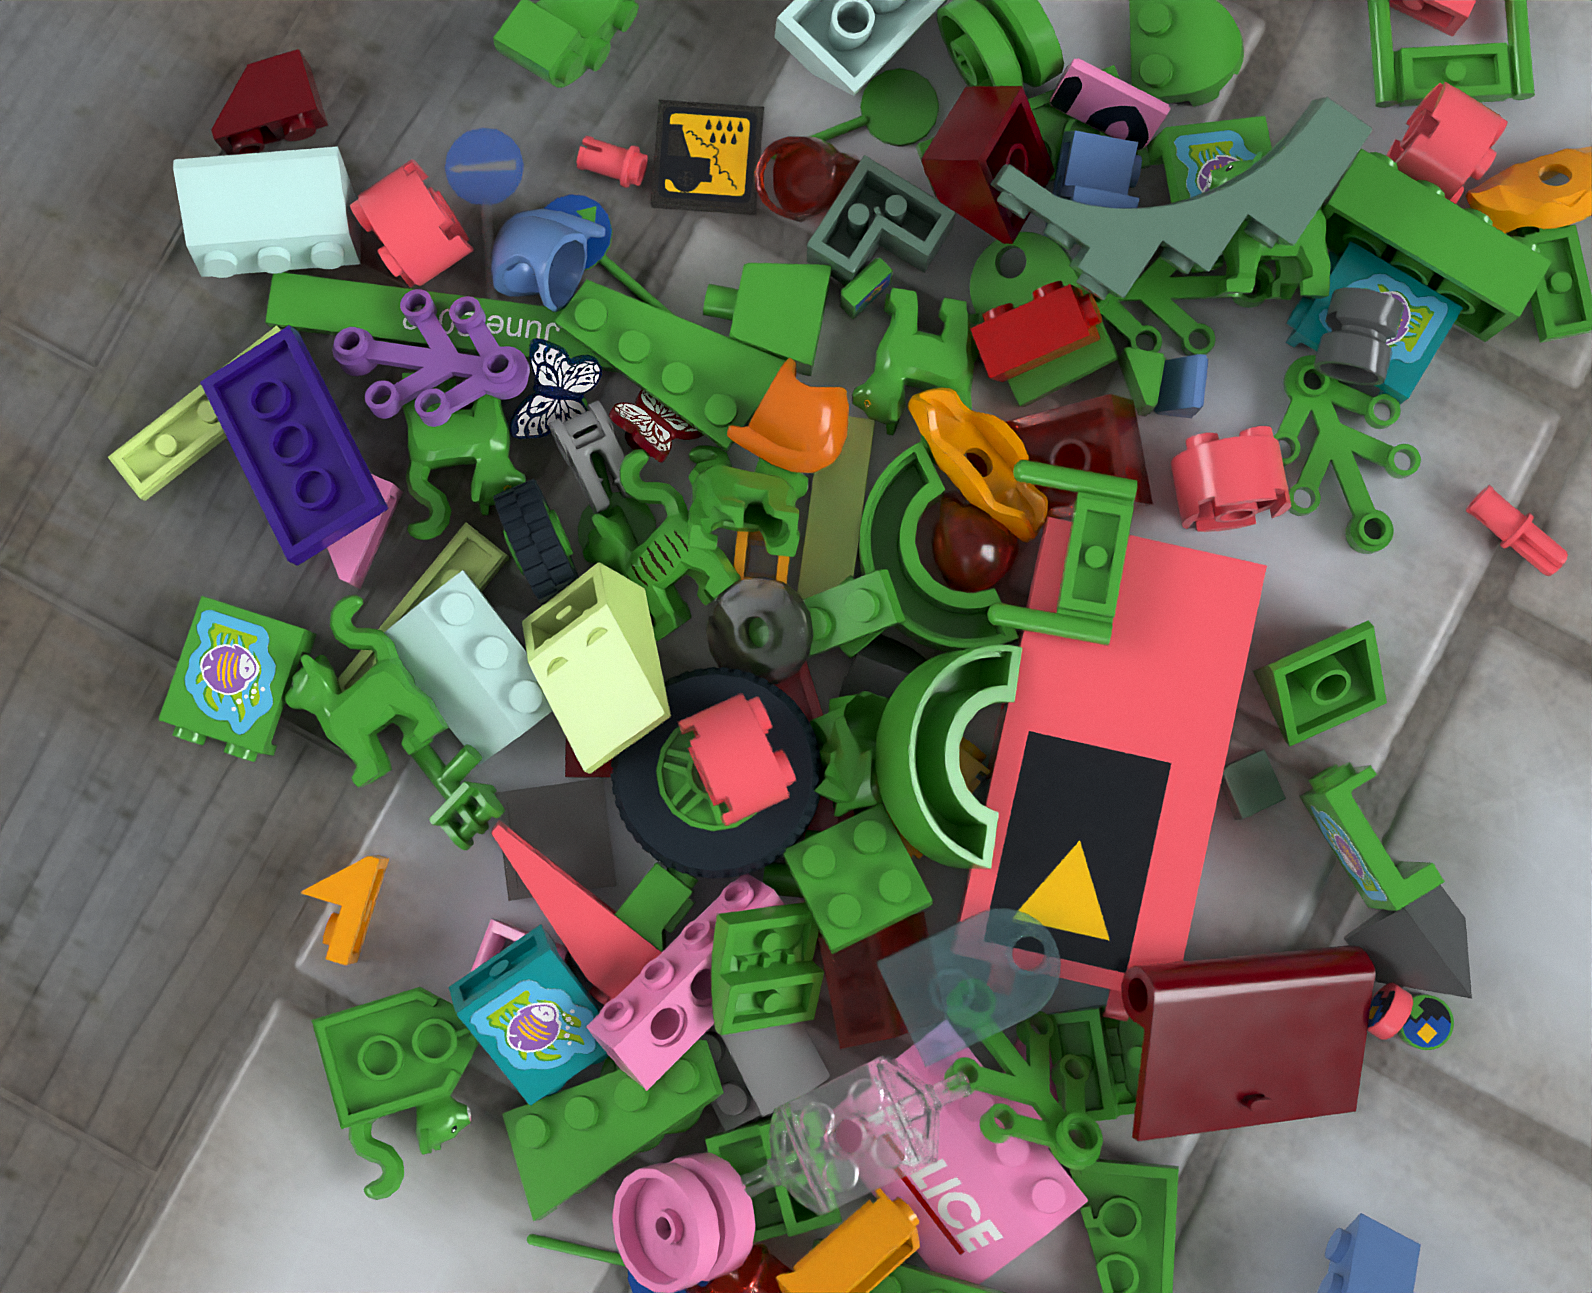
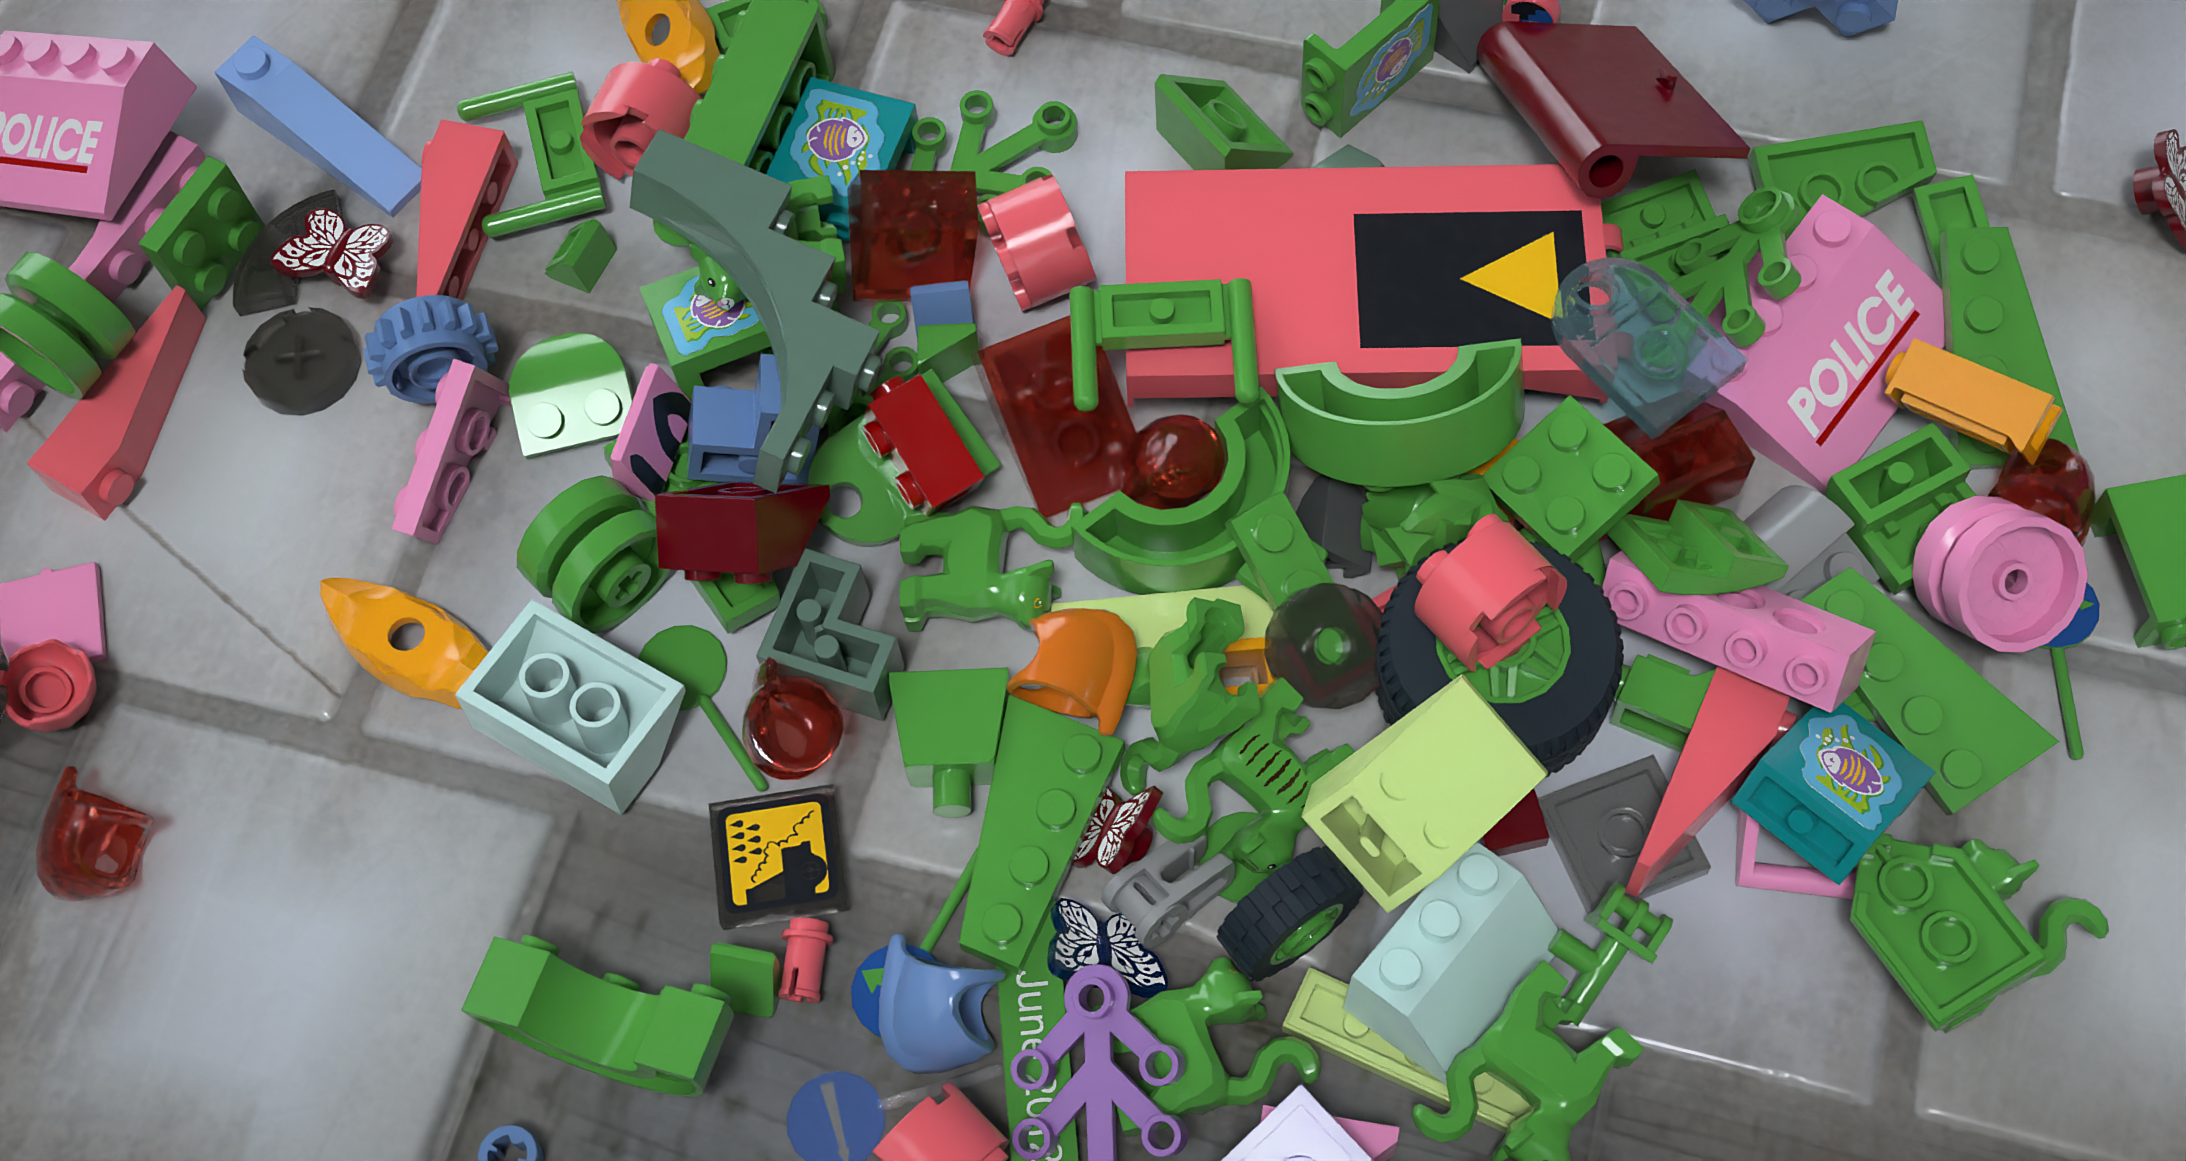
camera: 100 degrees left, 20 degrees down
light orange slope [301,855,390,965] -> none
clear plate [741,1055,972,1216] -> none
bright green tile [840,257,893,319] -> none
light orange piece [907,387,1048,543] -> none
dark grey wheel [1313,287,1404,385] -> none
none -> bright green slope [545,218,617,294]
none -> bright green slope [710,942,783,1018]
none -> clear red slope [847,170,979,302]

